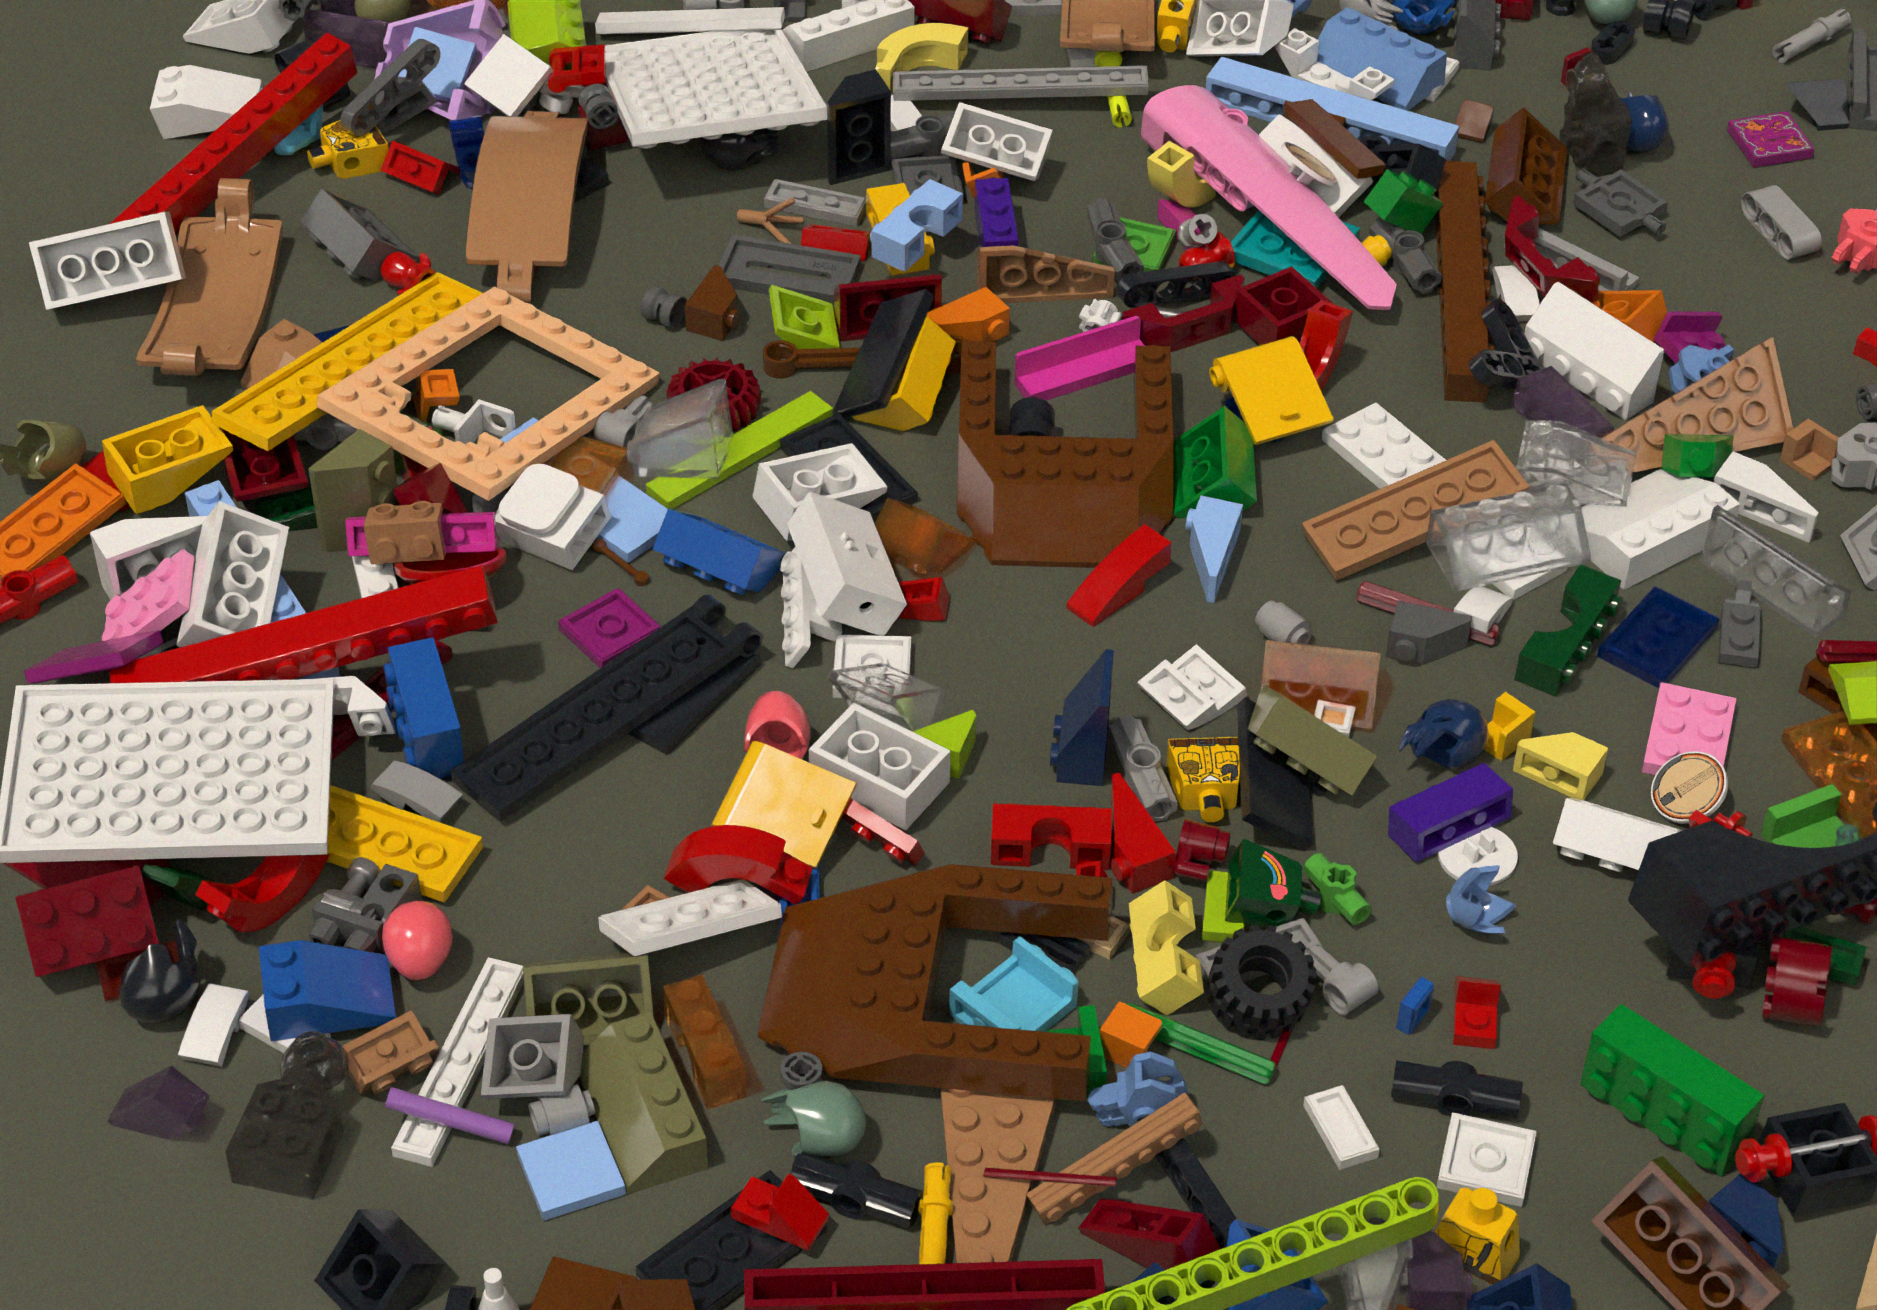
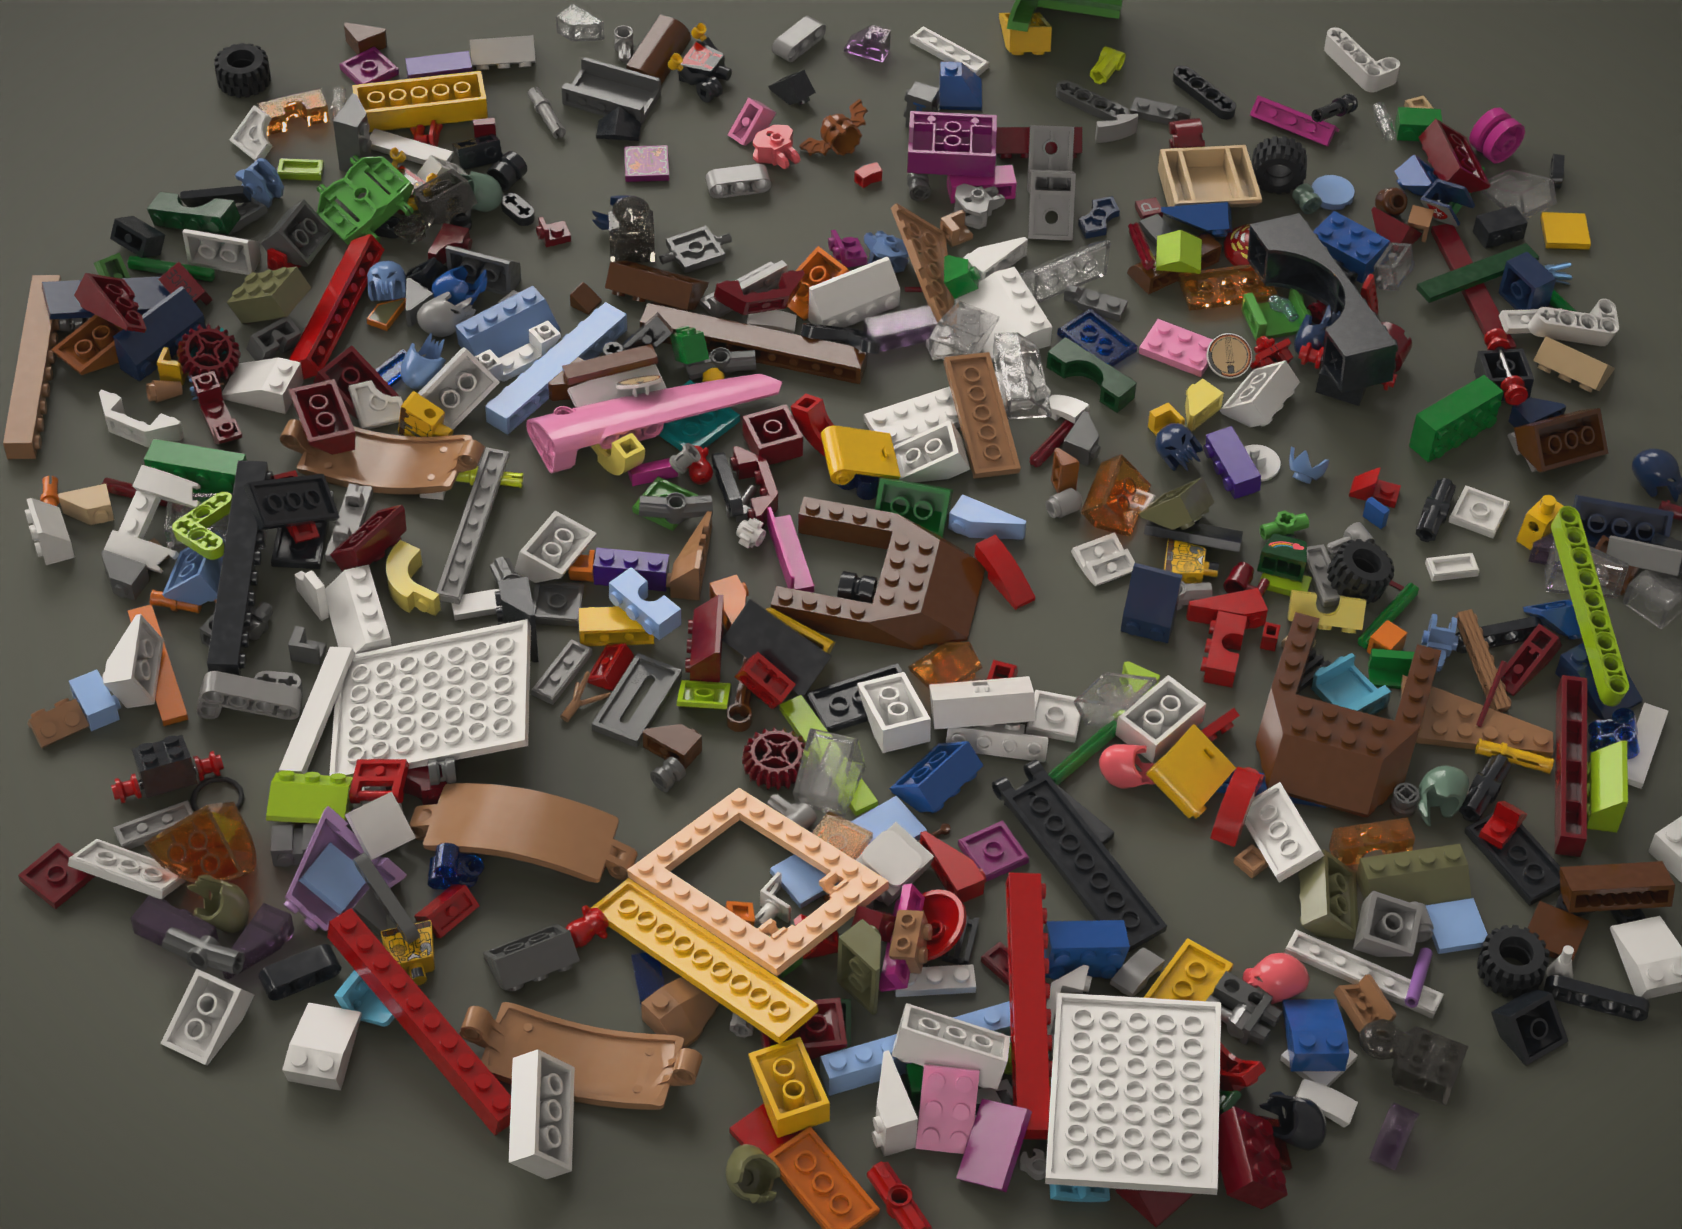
camera: 80 degrees left, 5 degrees up
none -> red brick [734,652,796,709]
none -> white slope [893,420,970,483]
none -> red slope [920,831,986,903]
none -> green axle [1048,720,1117,785]
none -> dark orange slope [1051,448,1080,493]
none -> black tyre [1477,925,1550,998]

